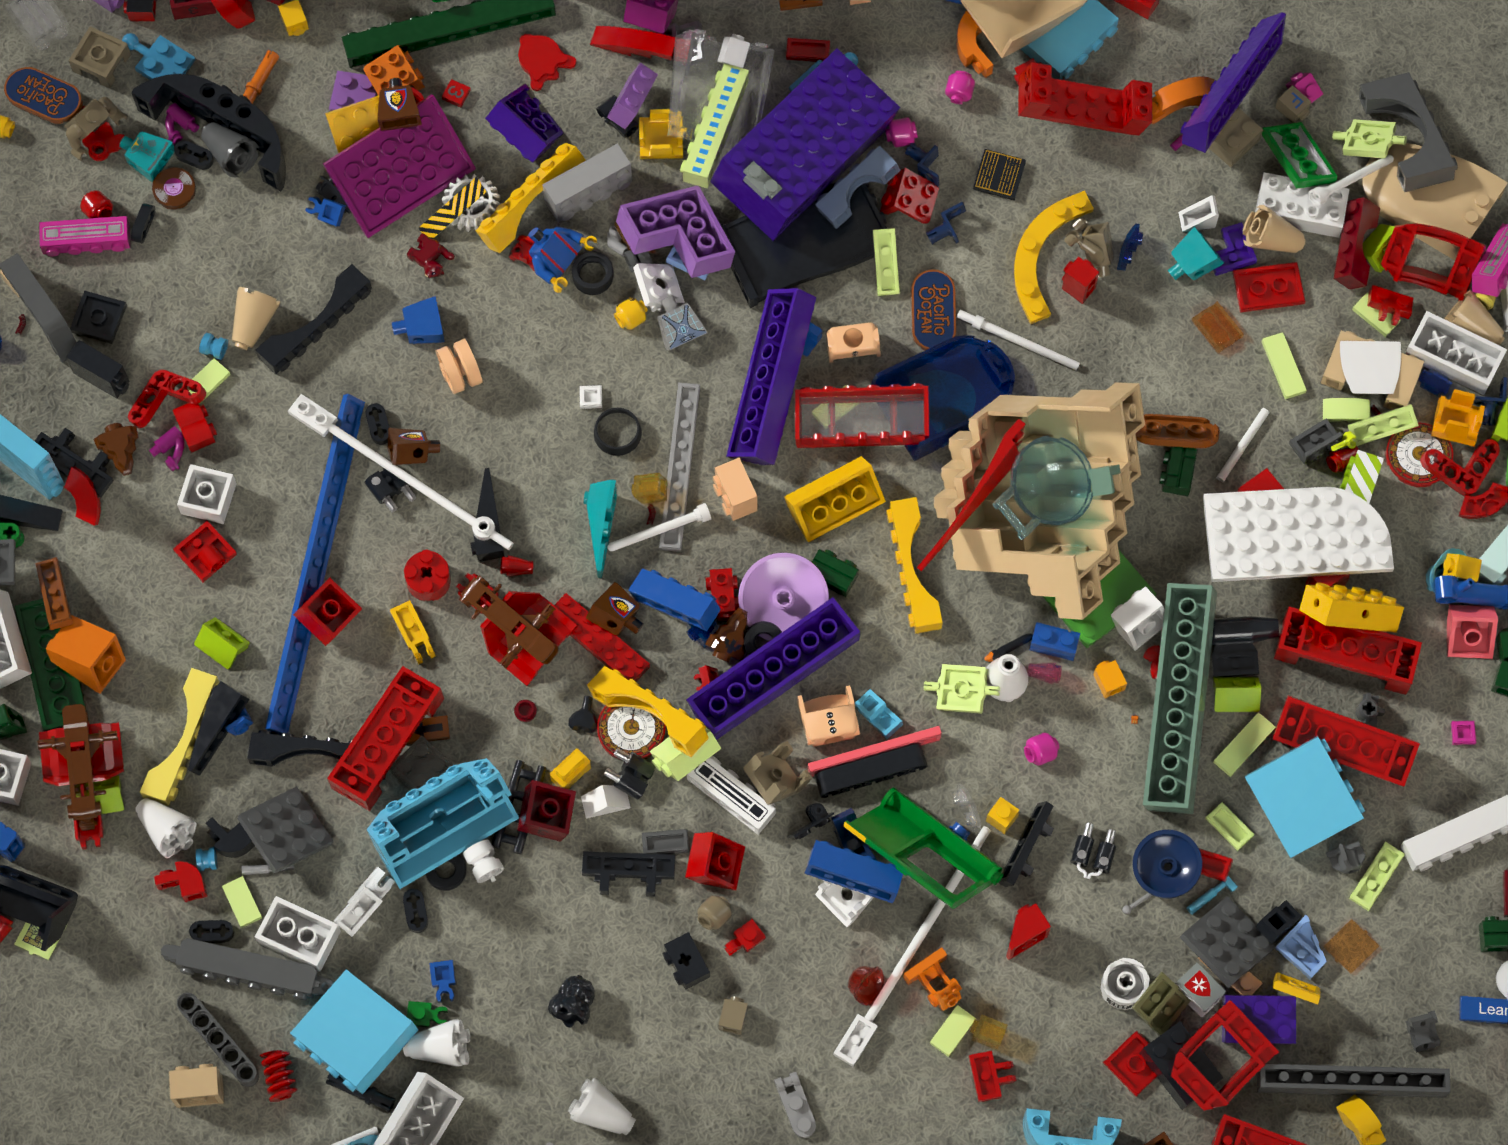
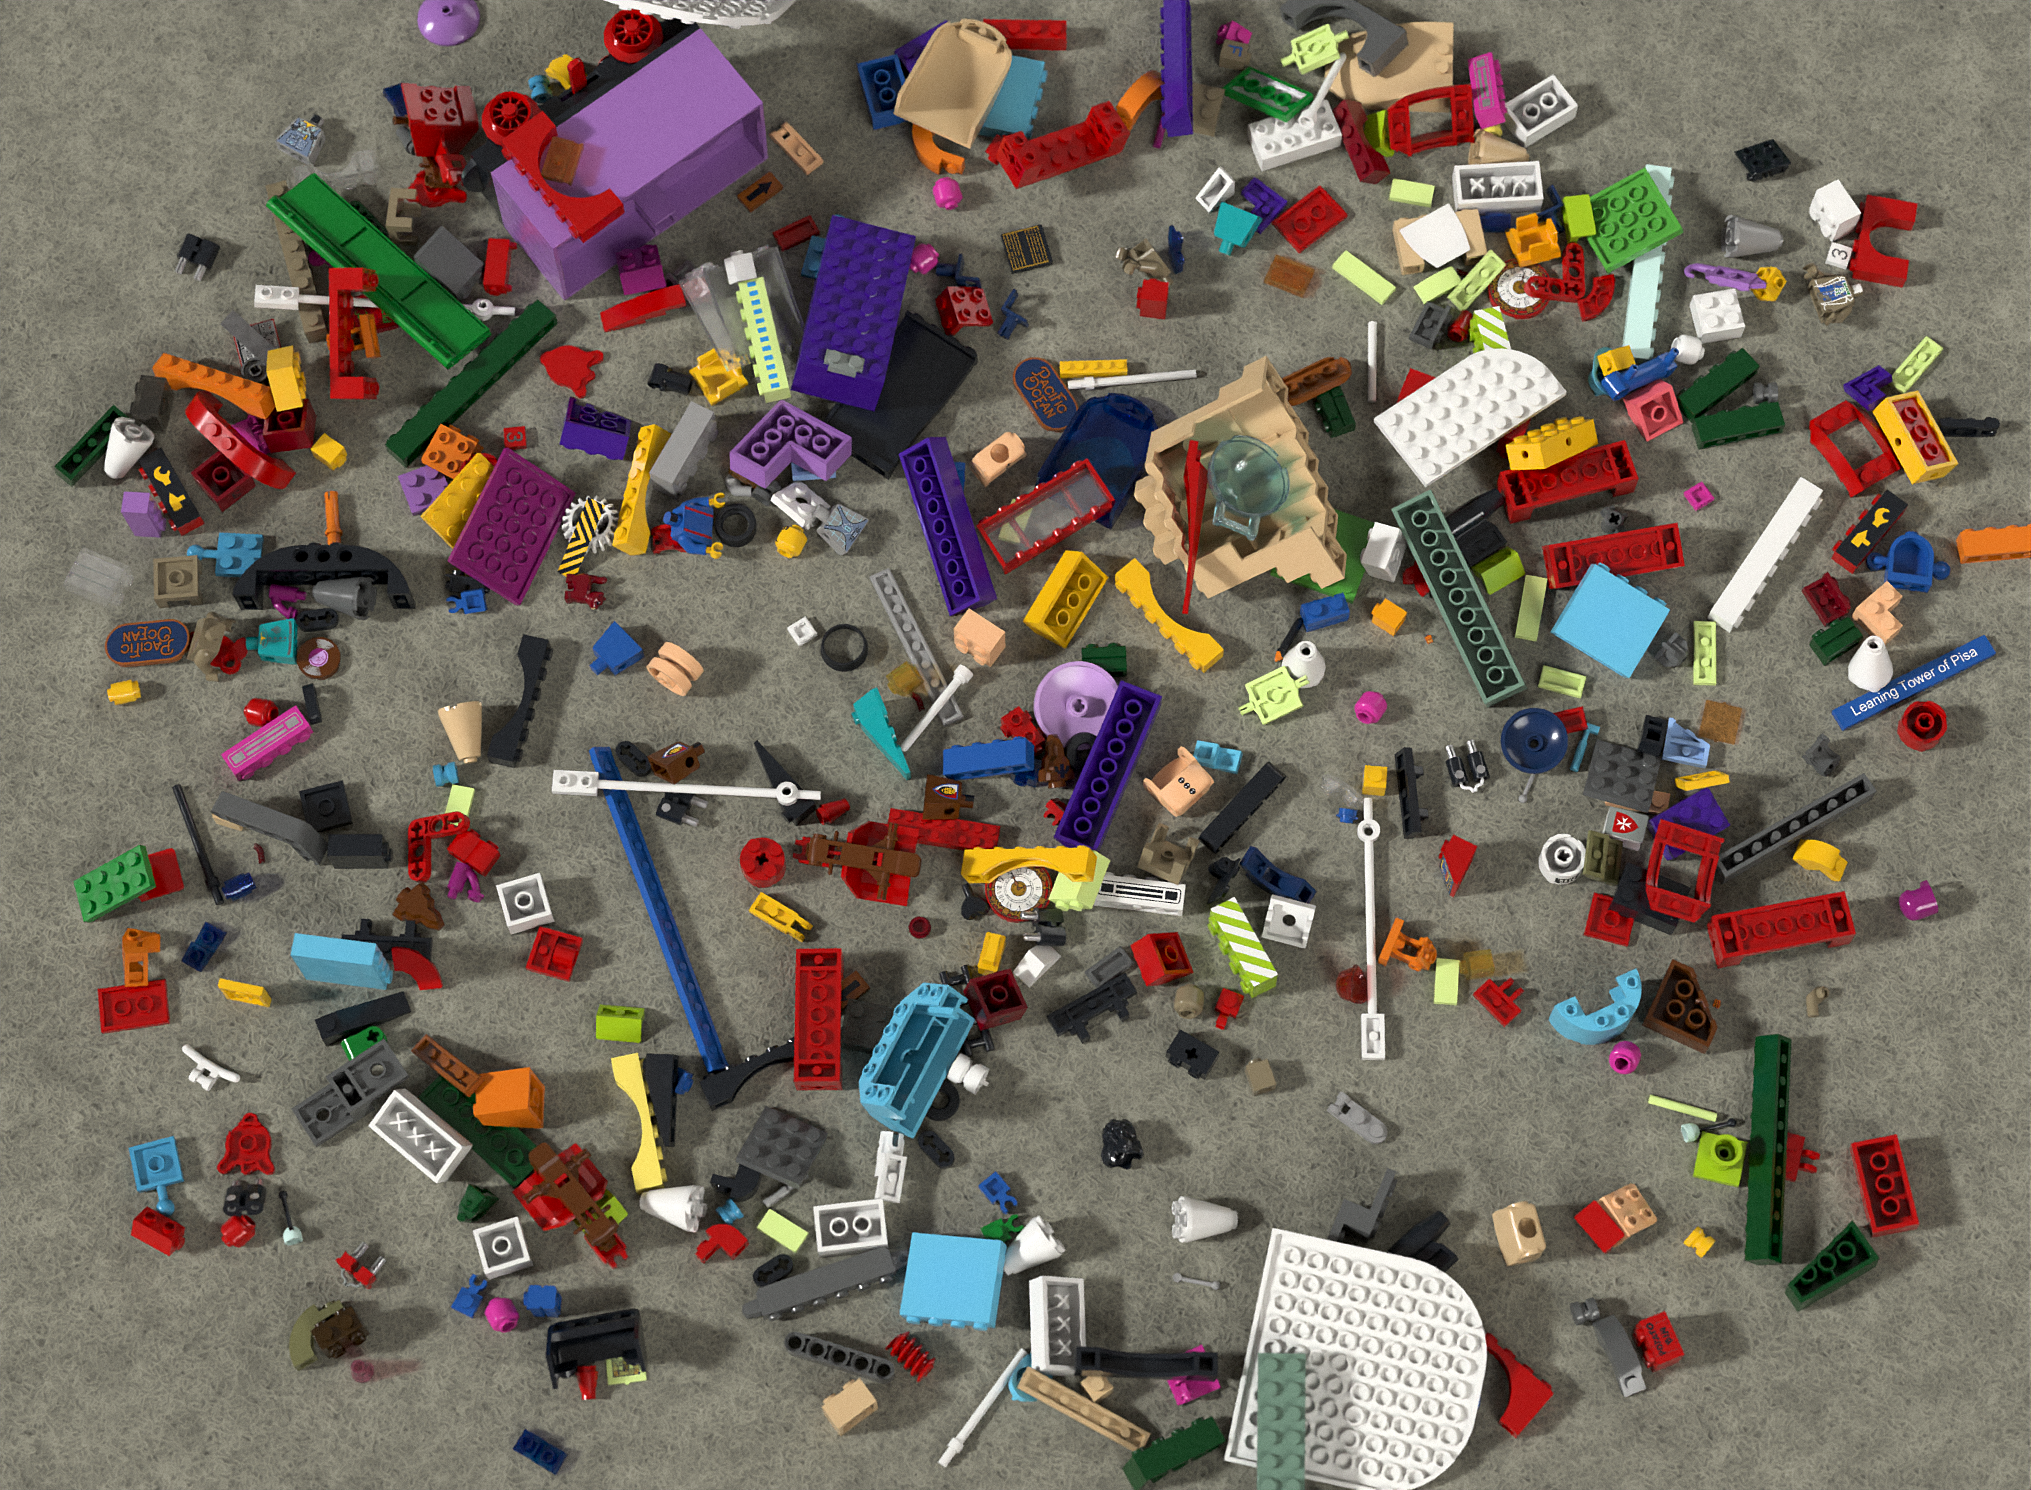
camera: 30 degrees left, 0 degrees up
red brick [293,578,362,646] -> none
black pin [326,1073,396,1112] -> none
reddish brown torso [378,78,422,131] -> none
medium lavender brick [607,63,658,129] -> none
blue brick [804,840,903,904] -> none
coral tile [808,726,941,777] -> none
sand blue arch [815,146,900,229] -> none
green piece [844,788,1003,909] -> none
yellowish green tile [873,228,900,296] -> none
yellow plate [1014,191,1094,324] -> none
clear pink cone [1027,663,1062,685] -> none
sand green panel [1089,464,1121,496] -> none
tan cone [1243,205,1305,253] -> none
neon yellow hand [1331,431,1357,451] -> none
red hinge [1367,285,1414,326] -> none
none -> yellow piece [1060,359,1127,379]
none -> lime brick [1207,897,1278,998]

